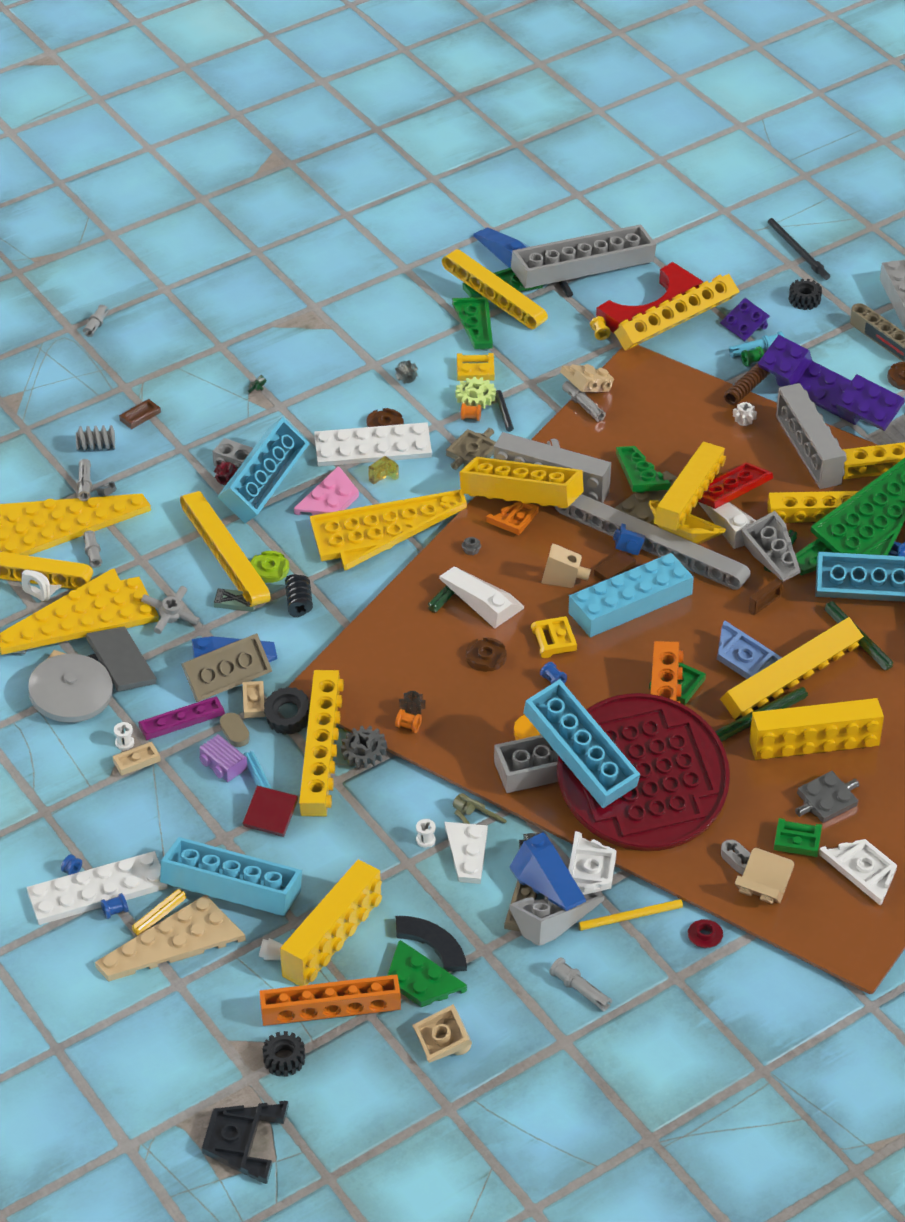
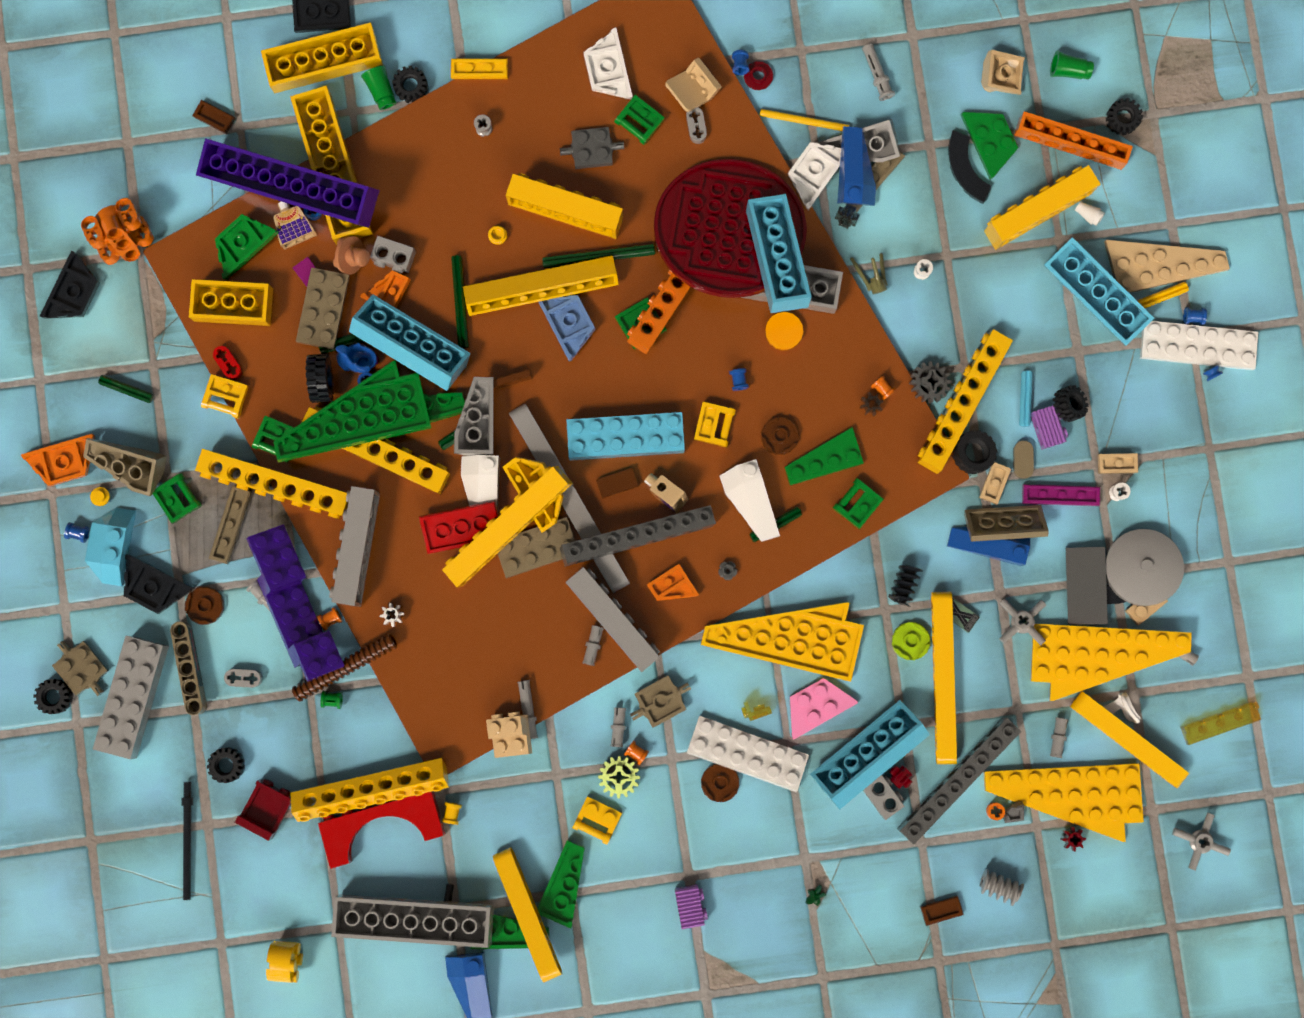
camera: 155 degrees left, 40 degrees up
light grey pin [77,459,92,501] -> none
black wing [202,1101,289,1184] -> none
dark red tile [243,785,298,837] -> none
clear smoke gear [395,360,418,384] -> none
white wing [444,822,488,884] -> none
yellow brick [459,457,584,508] -> none
black bar [495,390,514,432] -> none
blue bracket [613,523,645,555] -> none
green wing [616,446,671,493] -> none
dark purple hinge [720,298,770,342] -> none
medium azure pin [729,331,784,358] -> none
none -> light grey beam [224,669,263,688]
none -> dark red panel [234,778,291,841]
none -> yellow brick [266,941,303,983]
none -> yellow plate [488,225,507,245]
none -> dark grey brick [560,505,716,567]
none -> light grey pin [611,707,626,747]
none -> medium lavender brick [675,884,708,929]
none -> blue bush [732,50,749,75]
none -> green wing [784,427,864,486]
none -> green plate [832,478,884,529]
none -> dark grey brick [897,717,1022,844]
none -> orange bush [986,802,1005,820]
none -> green plant [1050,50,1094,80]
none -> black tyre [1053,385,1089,422]
none -> dark red gear [1060,826,1086,852]

